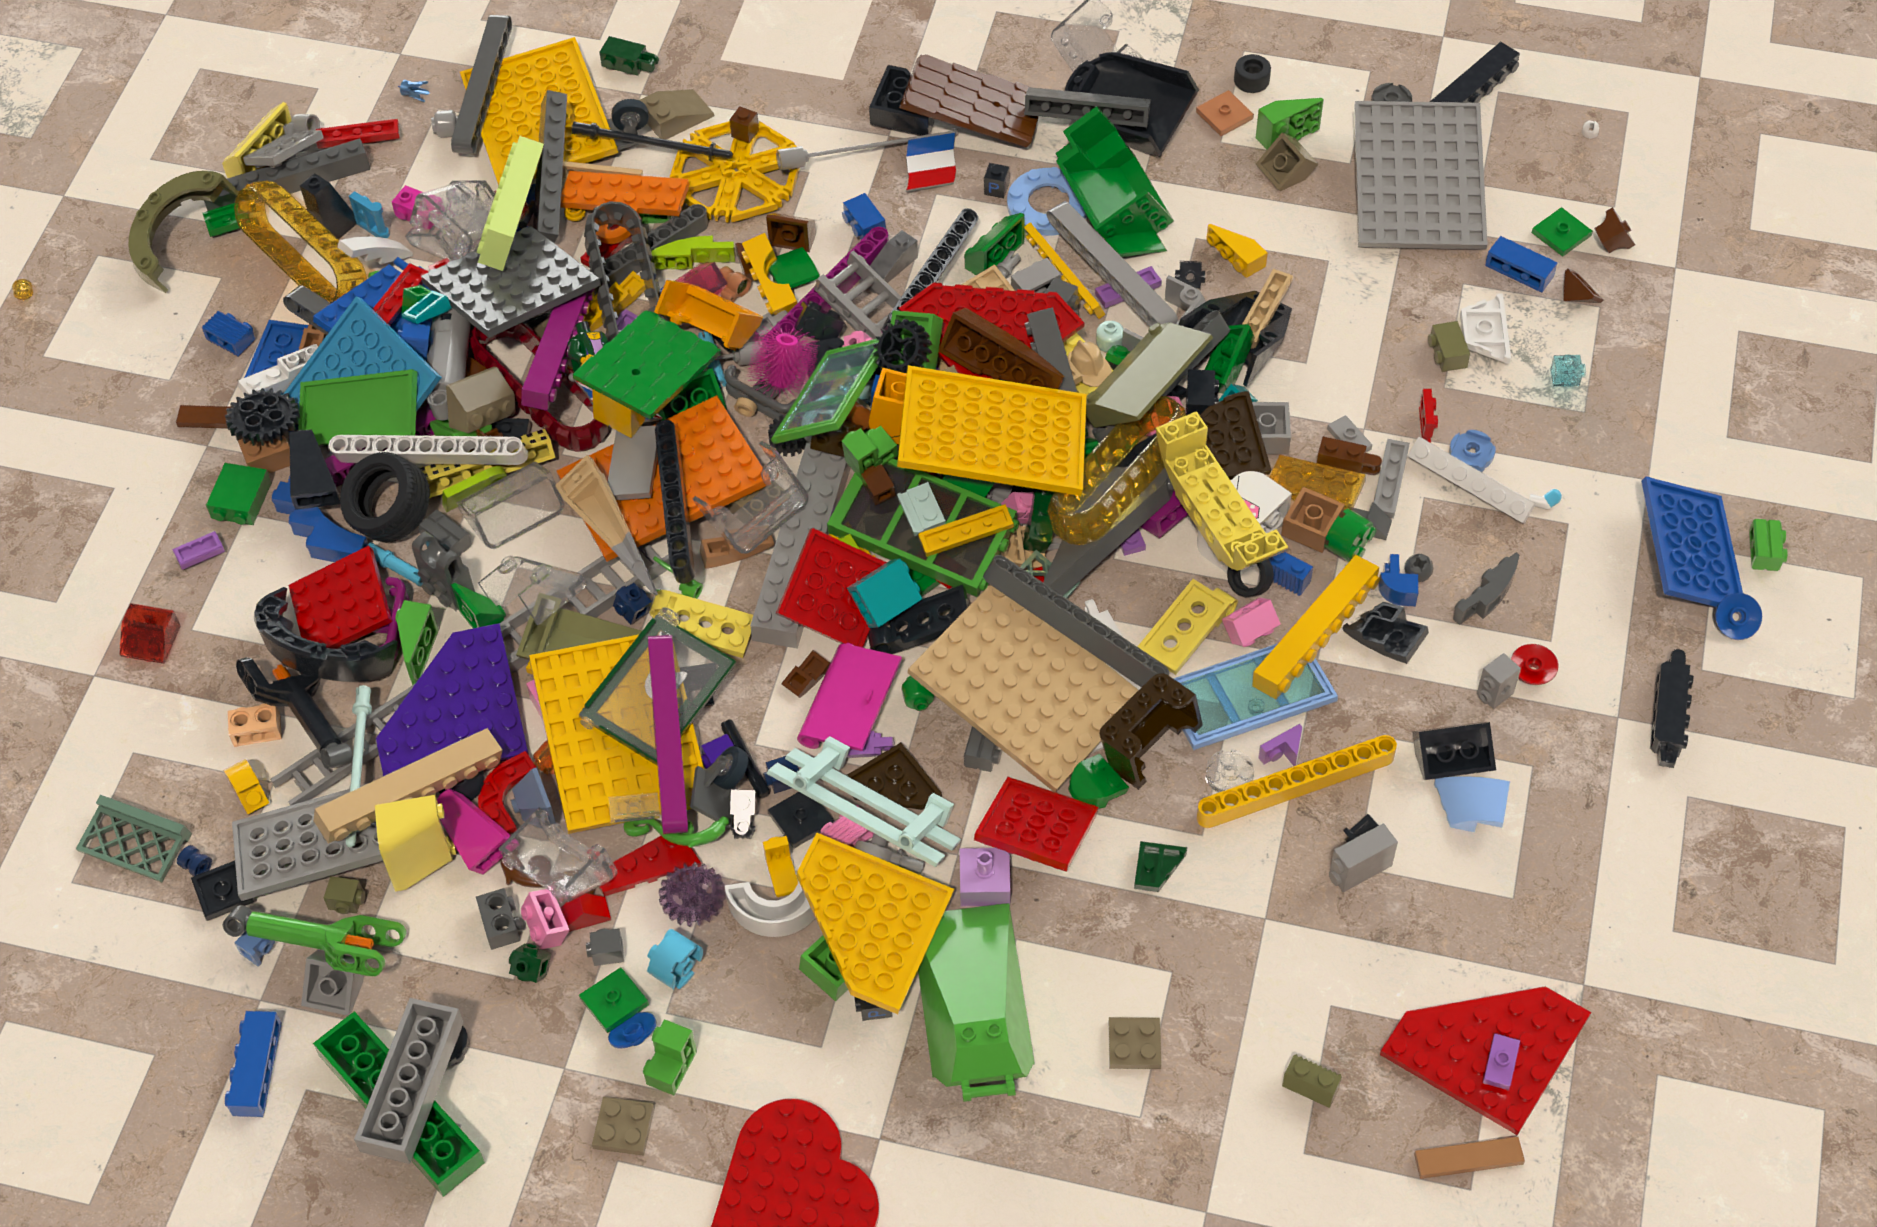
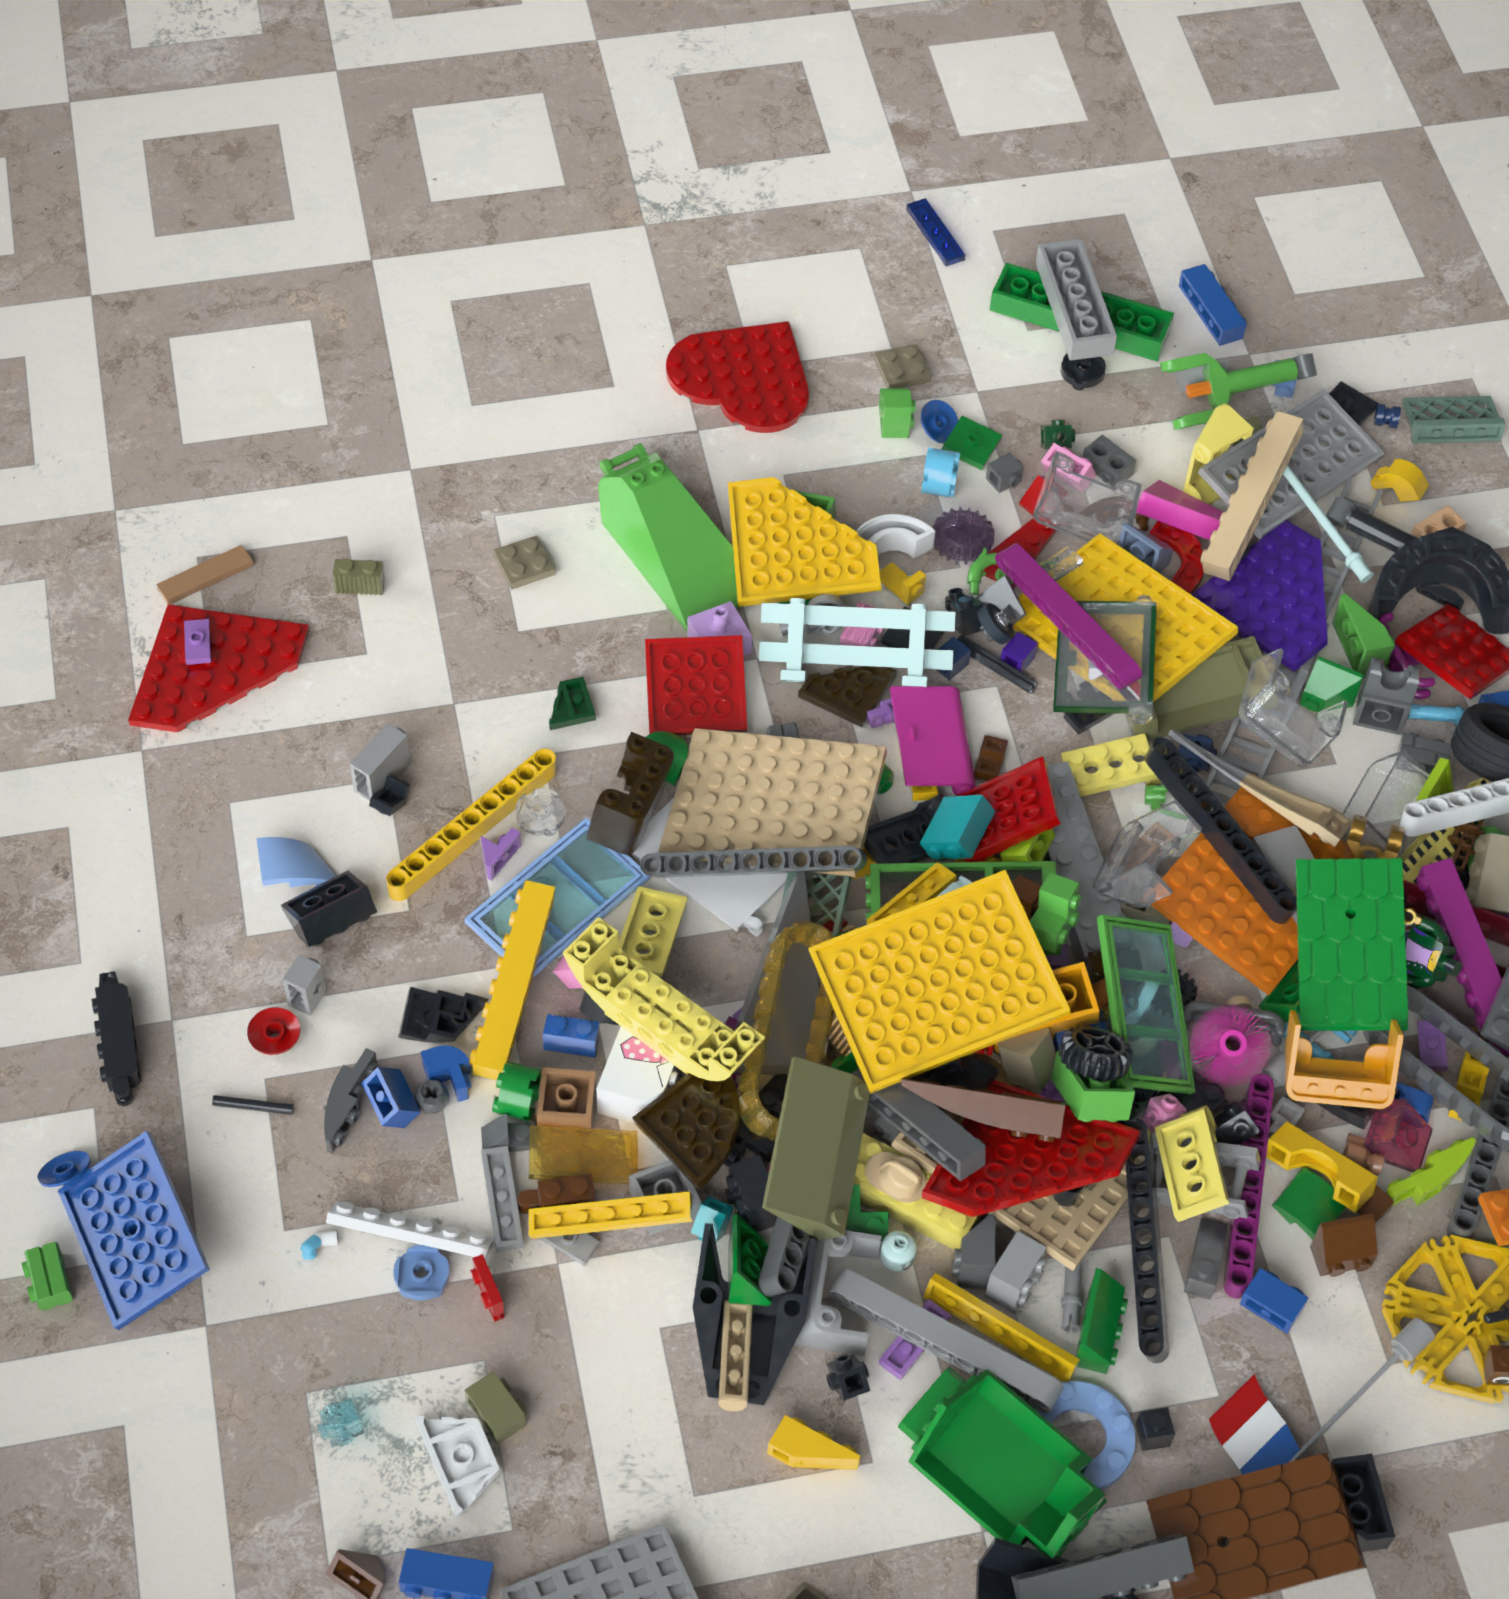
camera: 150 degrees right, 0 degrees up
none -> black bar [212,1095,294,1115]
none -> blue brick [362,1067,421,1128]
none -> yellow plate [529,1191,693,1239]
none -> light yellow hinge [1154,1105,1229,1222]
none -> pearl gold piece [1347,814,1405,859]

